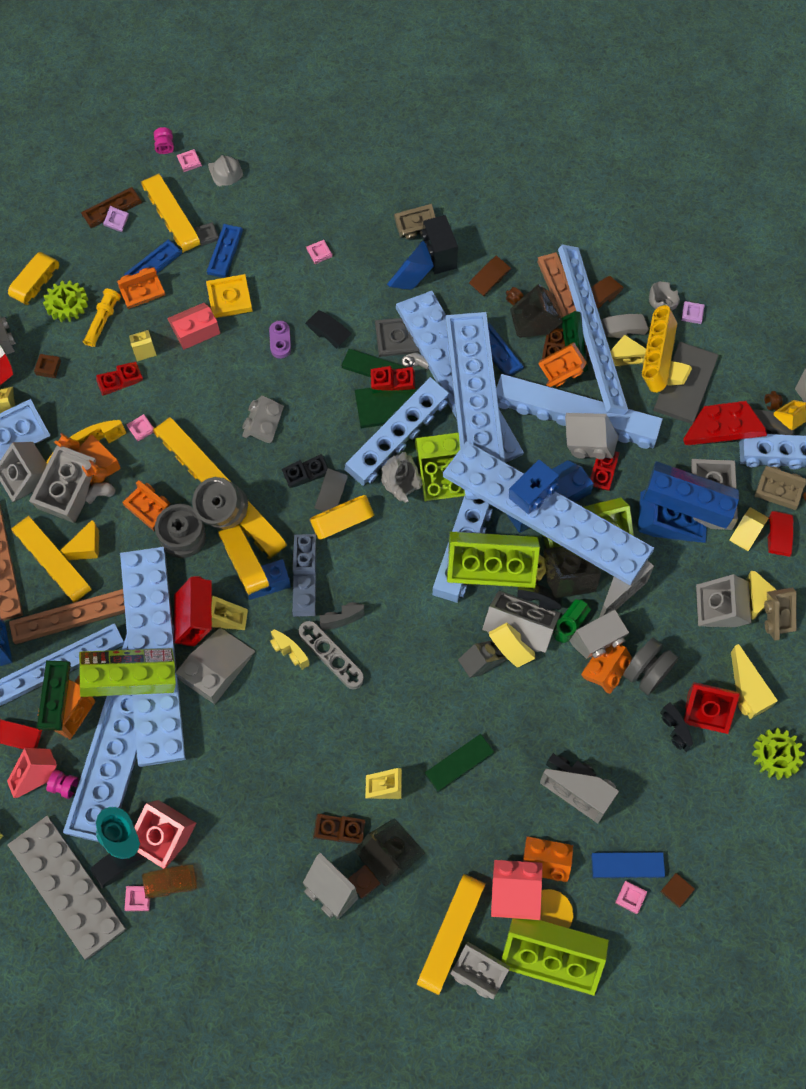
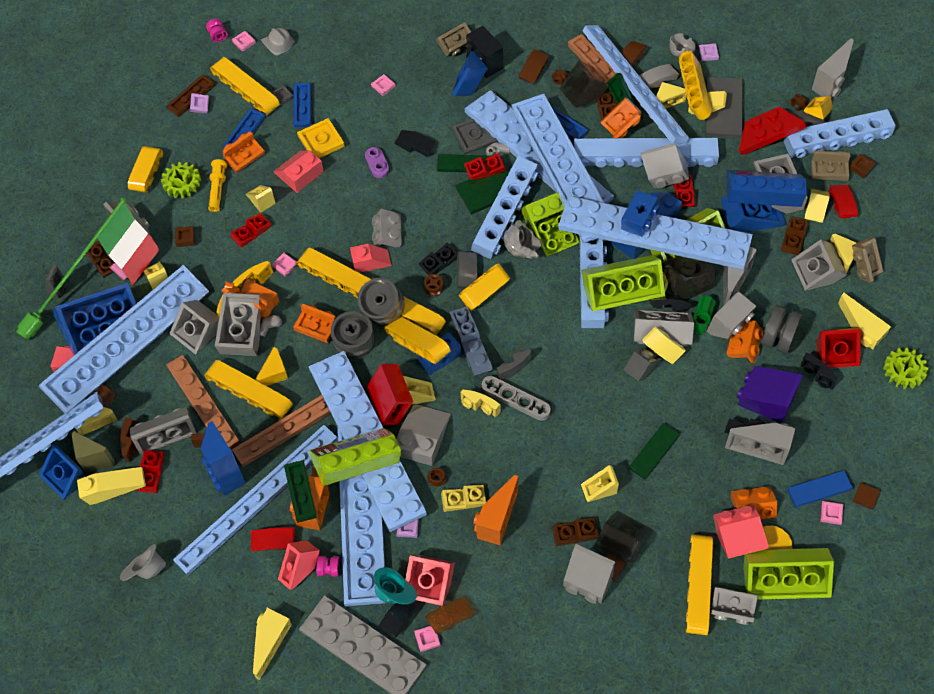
camera: 15 degrees left, 5 degrees down
none -> coral slope [350,244,392,273]
none -> lavender tile [397,519,419,538]
none -> reddish brown wheel [425,274,444,296]
none -> reddish brown plate [427,468,447,487]
none -> light yellow slope [441,485,486,512]
none -> orange slope [474,475,518,545]
none -> dark purple slope [736,366,803,423]
none -> reddish brown slope [781,216,808,255]

